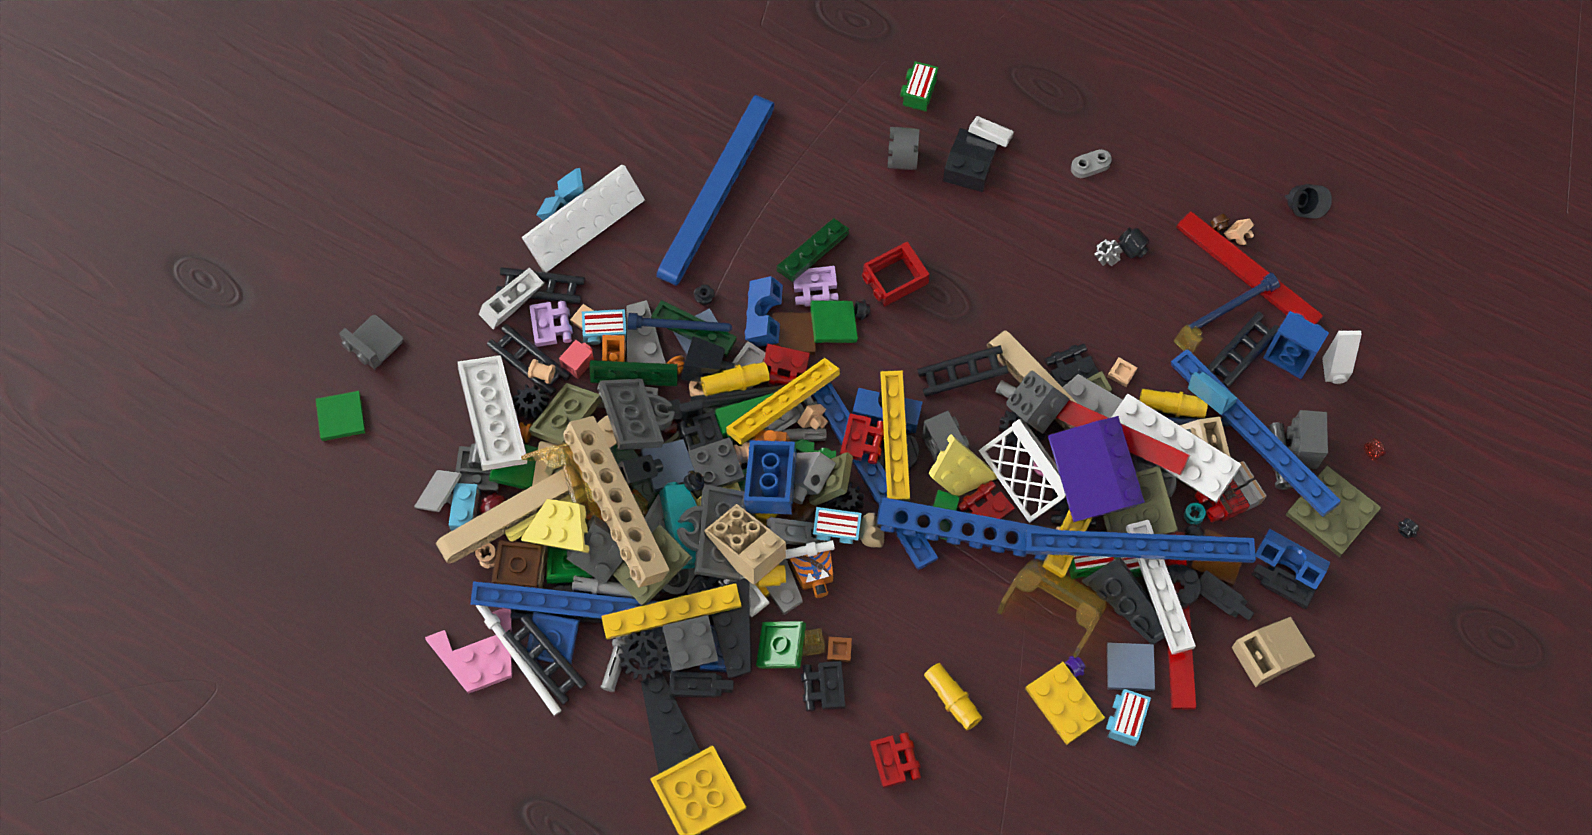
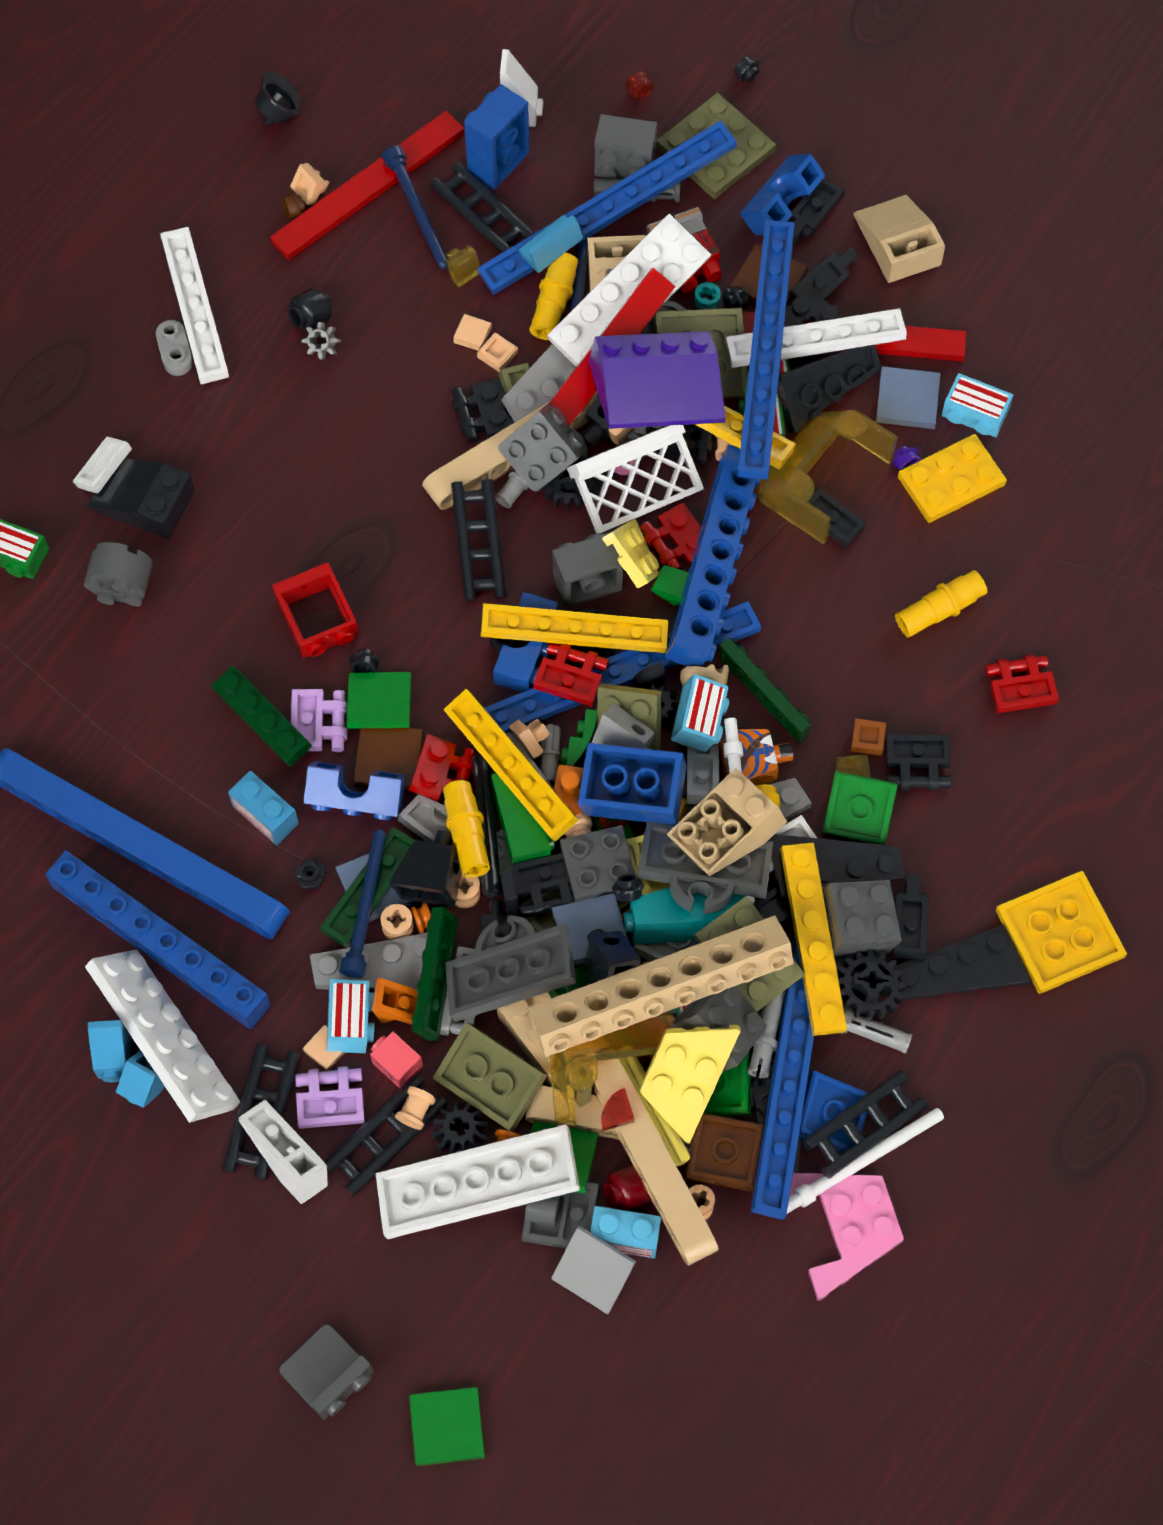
camera: 85 degrees left, 0 degrees up
none -> blue brick [45,850,271,1030]
none -> white plate [160,227,229,384]
none -> dark azure brick [228,771,299,845]
none -> light nougat wheel [380,904,414,940]
none -> light nougat tile [453,314,492,351]
none -> clear red tile [601,1088,635,1132]
none -> black tile [633,662,665,689]
none -> dark green plate [718,638,810,744]
none -> black hinge [787,480,866,549]

